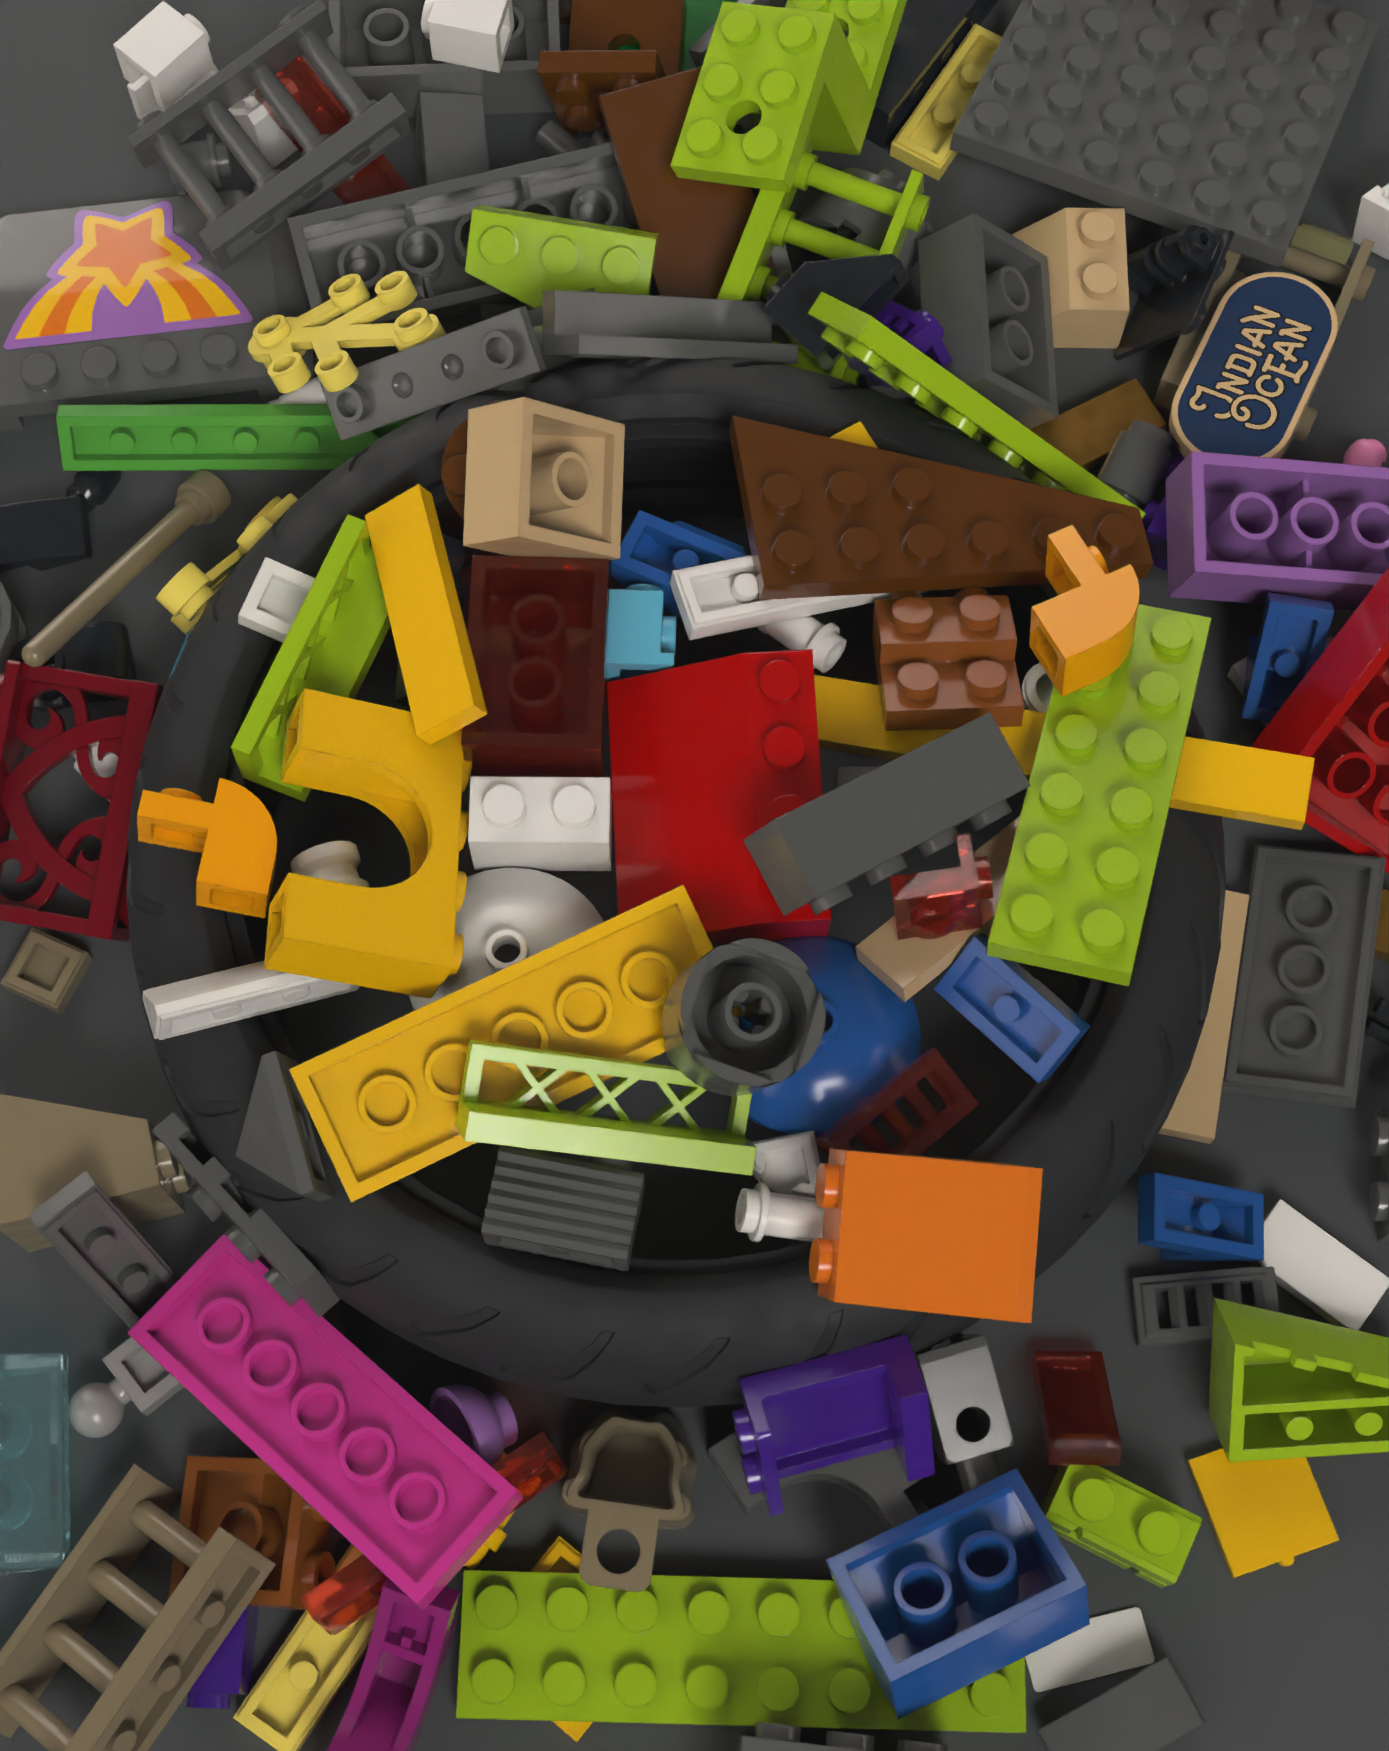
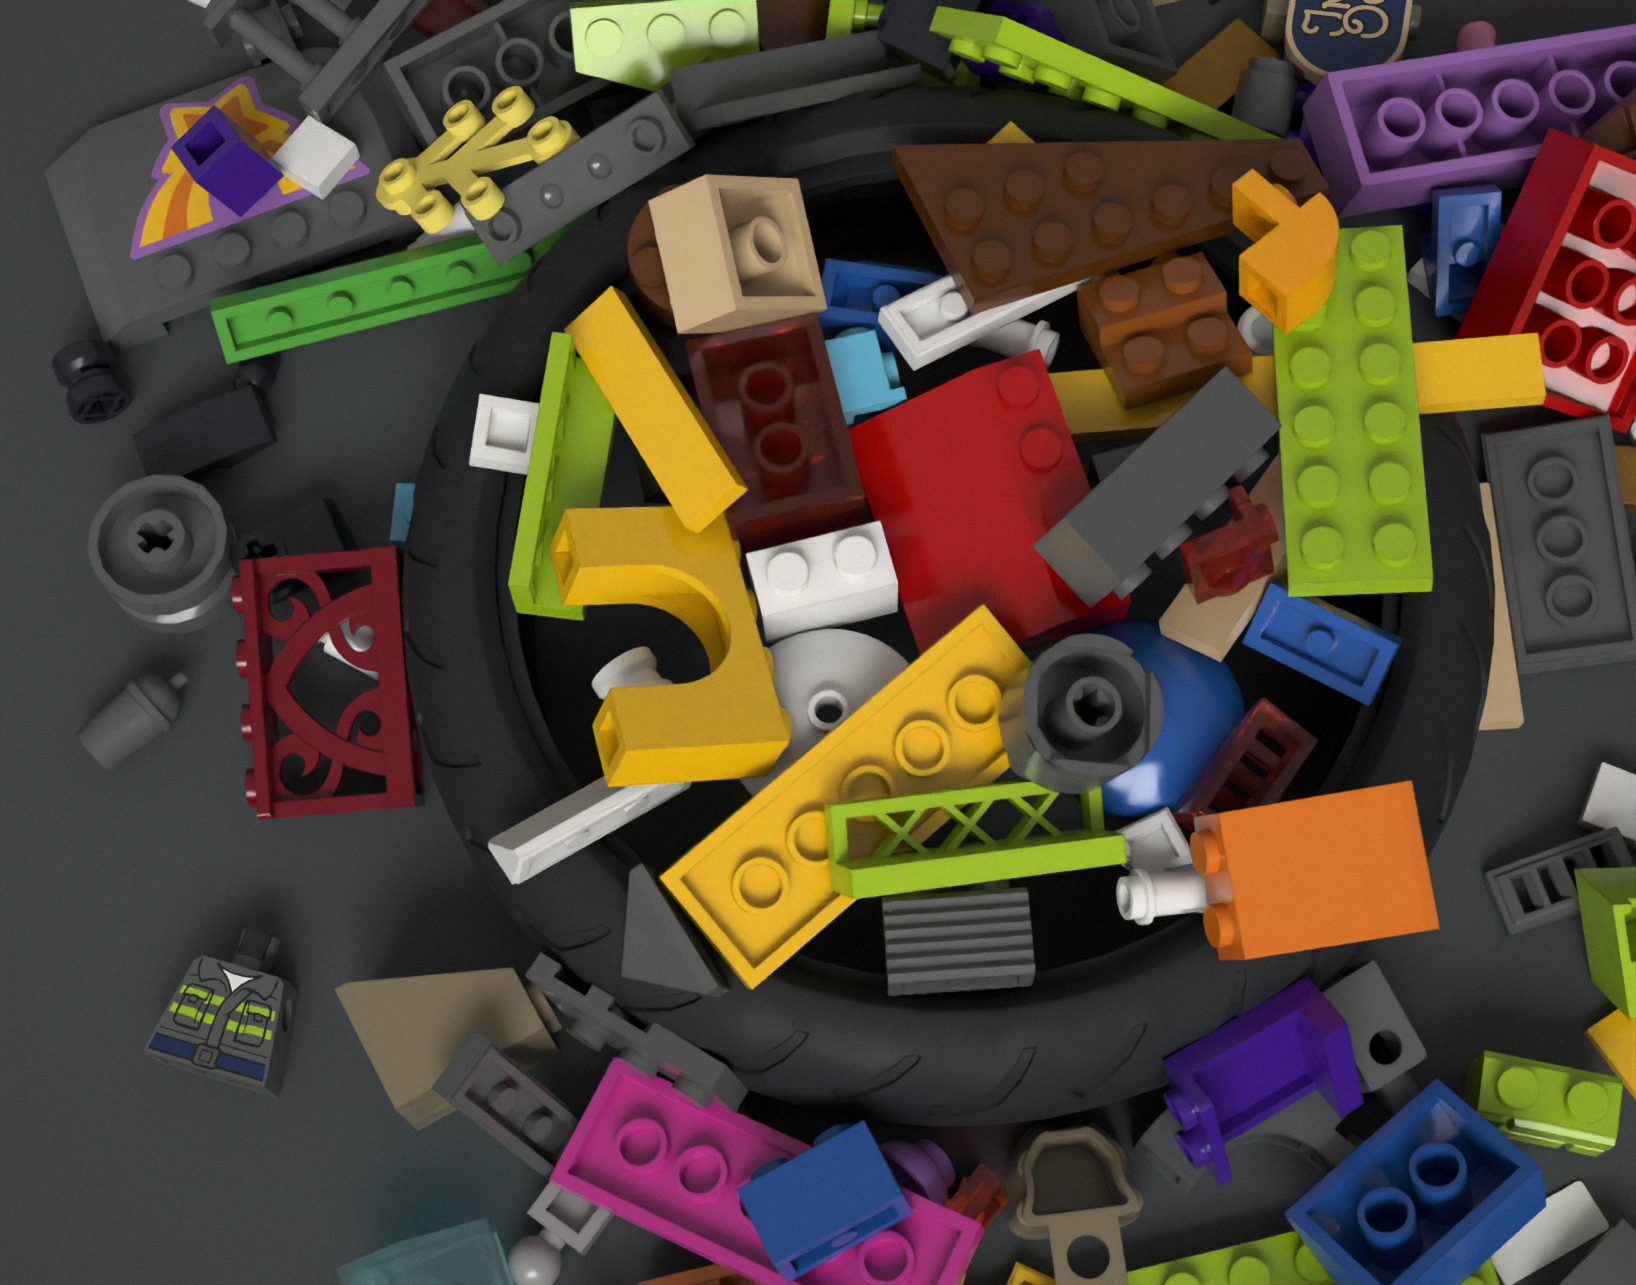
camera: 10 degrees left, 0 degrees up
dark tan tile [0,928,93,1015] -> none
dark tan piece [22,470,231,667] -> none
light orange brick [137,778,277,918] -> none
light yellow plant [156,493,298,636] -> none
clear red tile [1033,1350,1122,1465] -> none
blue slope [1138,1172,1264,1262] -> none
none -> dark purple brick [171,105,284,217]
none -> white tile [272,115,360,200]
none -> blue brick [736,1120,914,1283]

